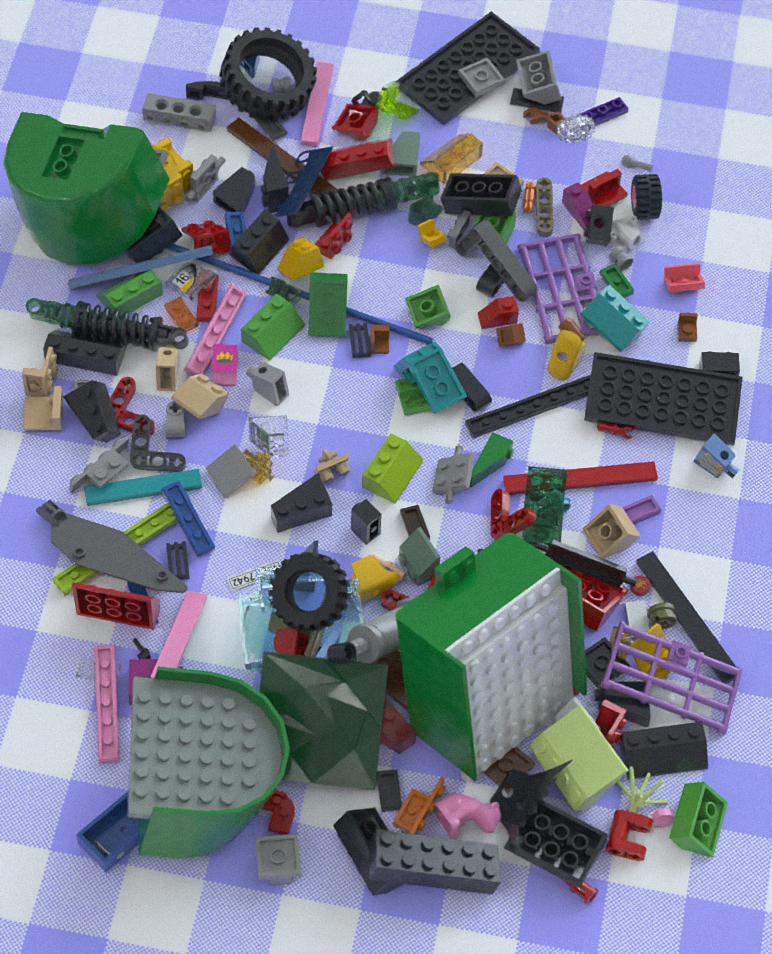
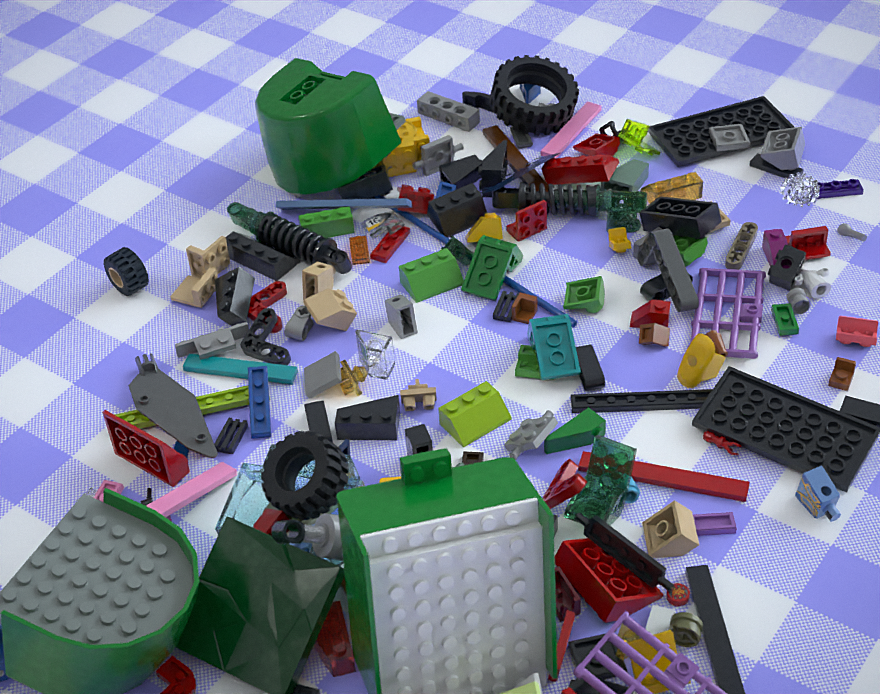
camera: 30 degrees right, 15 degrees down
bright pink tile [184,284,247,376] -> none
piece [211,344,238,386] -> none
dark orange piece [523,107,569,136] -> none
orange axle [523,181,536,213] -> none
teal slope [580,285,650,352] -> none
black wheel [631,174,662,220] -> none
none -> black beam [304,400,333,443]

